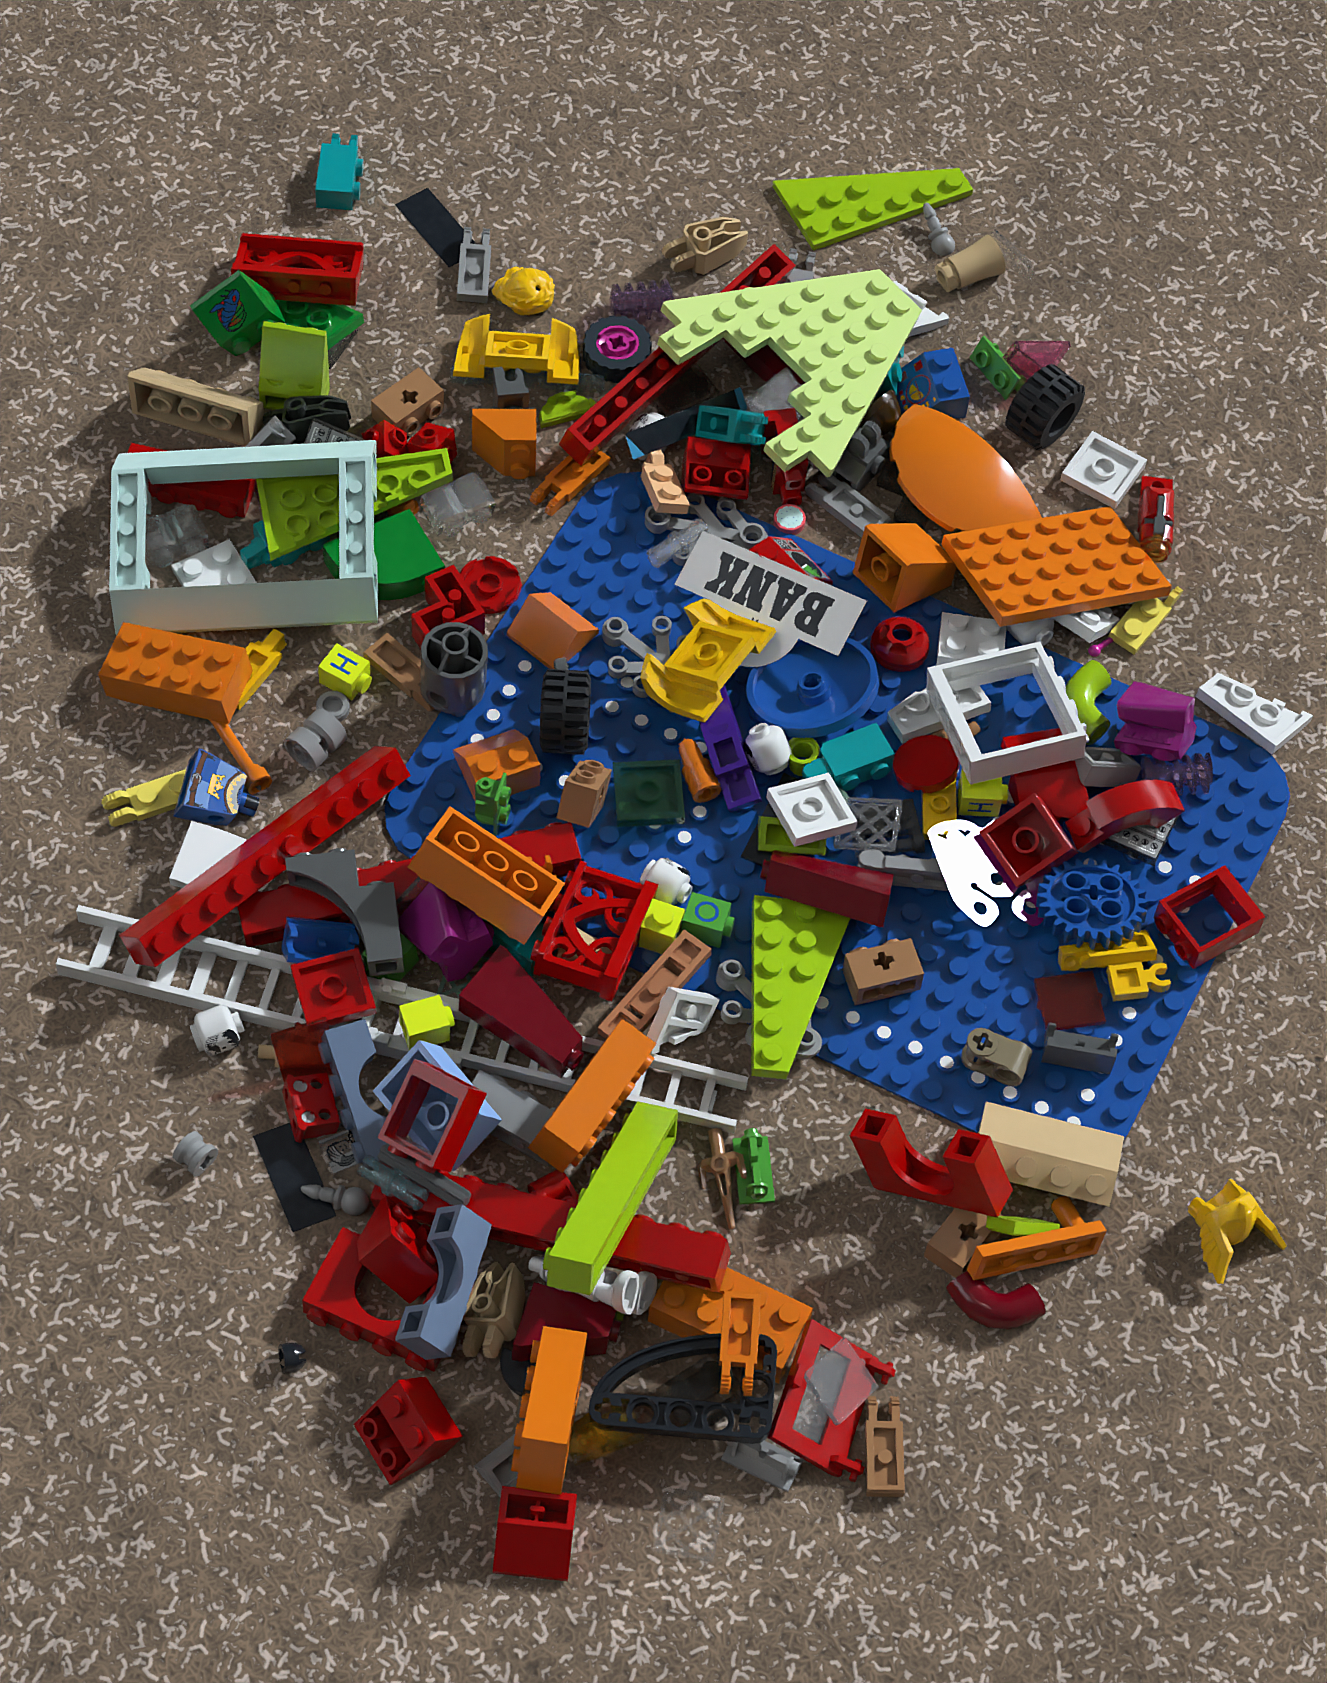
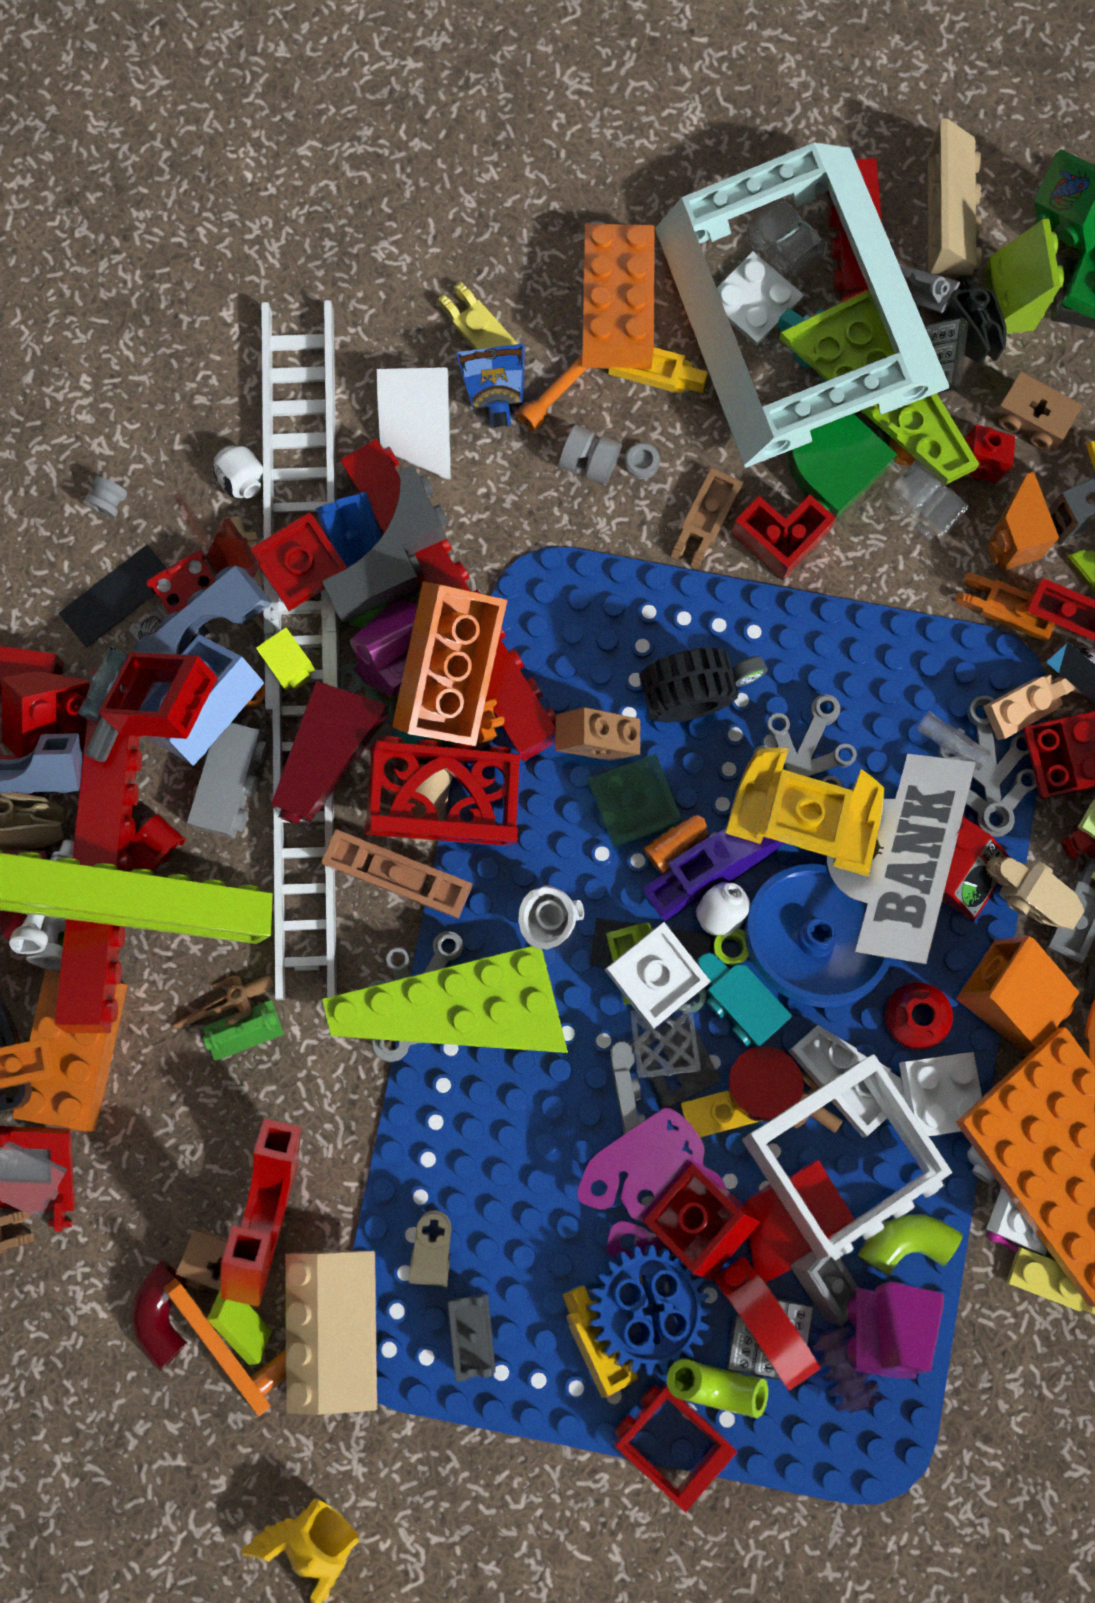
camera: 80 degrees right, 20 degrees up
red brick [119,746,411,967] -> none
light grey bar [301,1184,369,1216] -> none
neon yellow brick [318,643,372,701] -> none
red brick [362,420,407,458] -> none
dark grey cylinder [420,622,488,717] -> none
orange slope [453,729,541,802] -> none
red tile [460,556,522,614] -> none
bright green hinge [475,772,511,836] -> none
orange slope [507,592,599,669] -> none
orange brick [528,1019,657,1173] -> none
neon yellow brick [639,898,685,954] -> none
white head [640,858,693,905] -> none
white wing [647,987,719,1054] -> none
bright green brick [681,892,735,948] -> none
dark red slope [760,850,894,927] -> none
tile [773,504,806,535] -> none
medium nougat brick [842,938,924,1005] -> none
neon yellow brick [958,769,1008,817] -> none
clear red piece [1034,971,1106,1030] -> none
yellow plate [1106,961,1171,1001] -> none
white wing [1196,673,1313,754] -> none
none -> white helmet [518,885,584,949]
none -> lime cylinder [667,1359,768,1418]
none -> tan hinge [985,857,1084,930]

